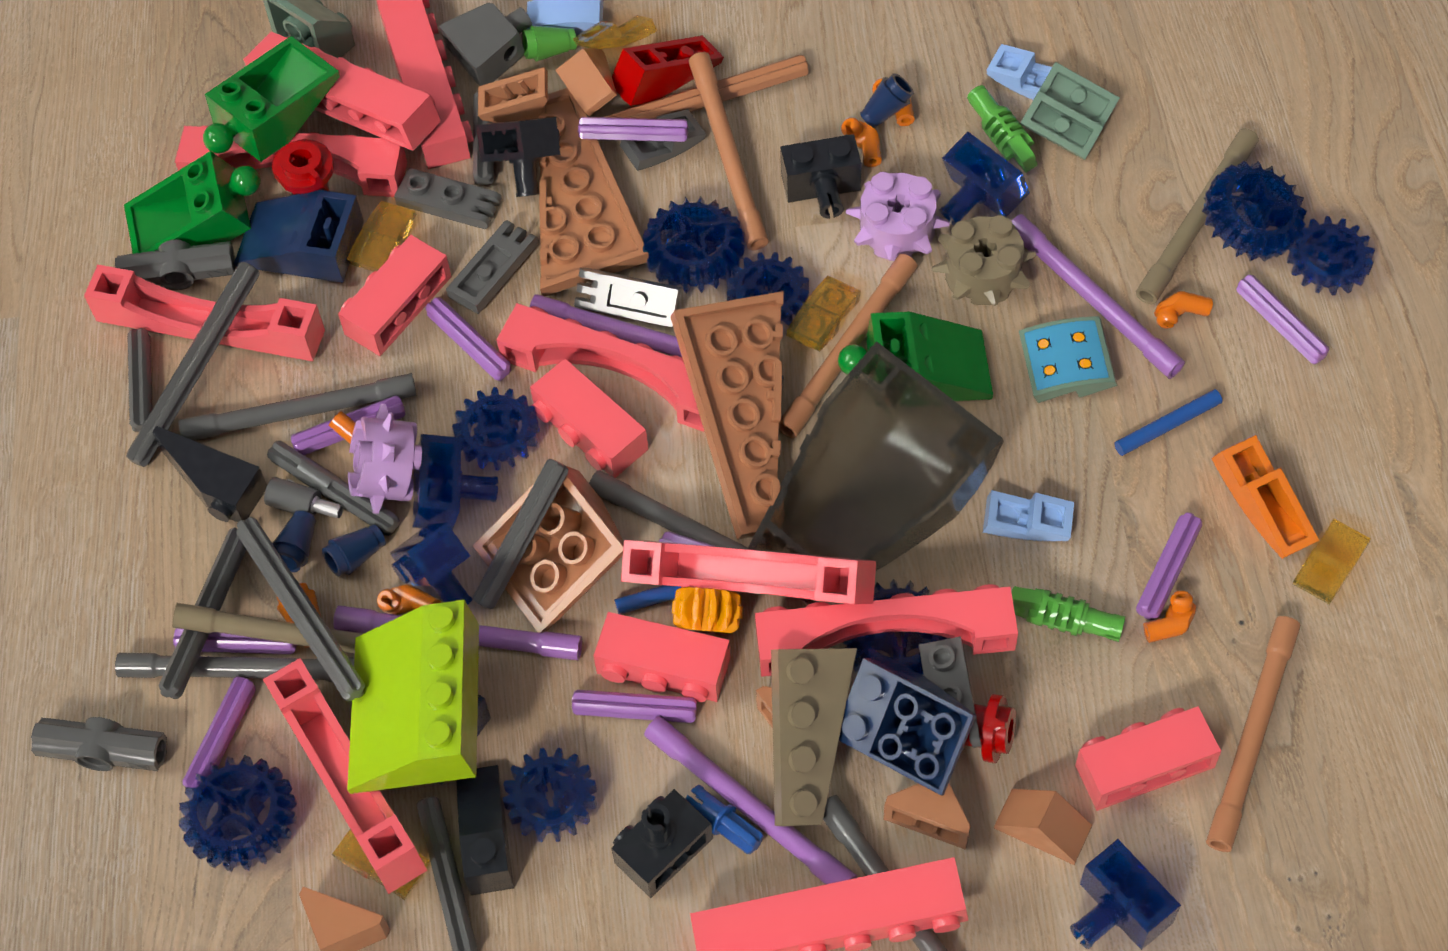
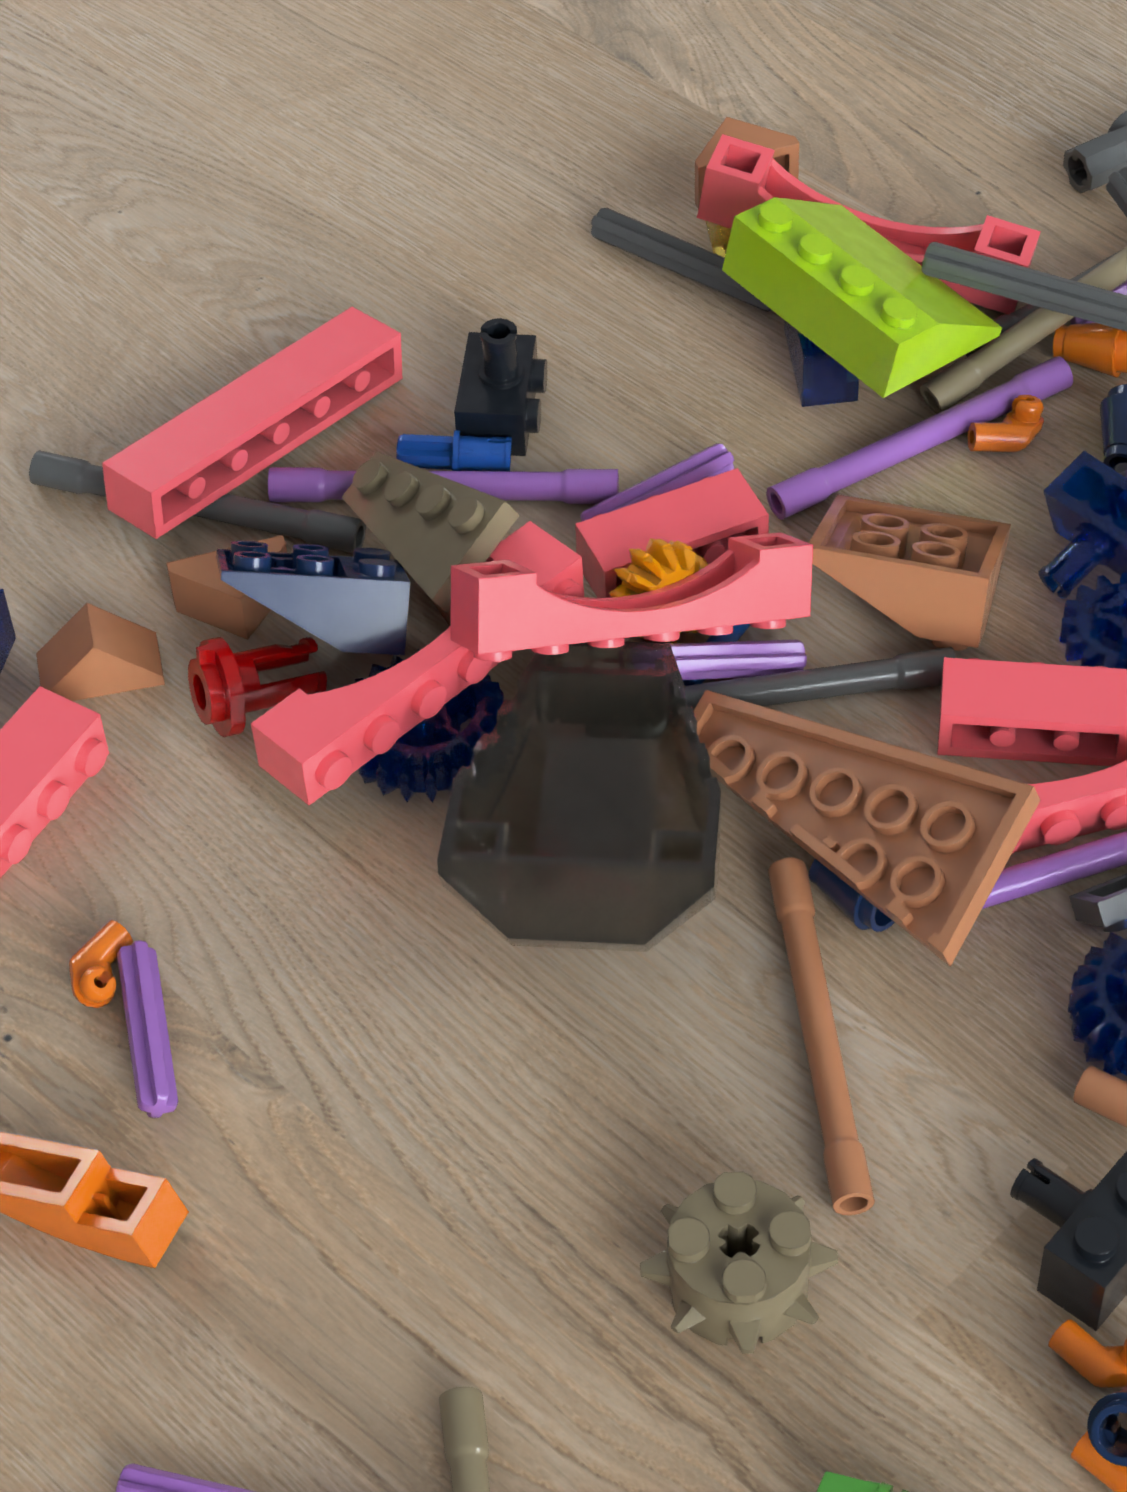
camera: 140 degrees right, 10 degrees down
clear blue gear [179,755,297,872] -> none
medium lavender axle [183,676,256,794] -> none
clear blue brick [390,522,473,605] -> none
black slope [456,765,514,896] -> none
dark grey axle [473,459,568,609] -> none
clear blue gear [503,748,597,842] -> none
clear blue gear [726,252,809,326] -> none
clear yellow slope [786,275,861,352] -> none
green slope [838,311,993,405] -> none
lavender brick [846,172,950,261] -> none
dark grey hinge [919,636,982,750] -> none
clear blue brick [939,131,1030,225] -> none
light blue slope [983,490,1074,541] -> none
bright green hinge [1011,586,1126,642] -> none
medium lavender piece [1012,214,1185,379] -> none
slope [1019,316,1118,403] -> none
blue bar [1114,389,1222,456] -> none
orange arm [1154,291,1213,329] -> none

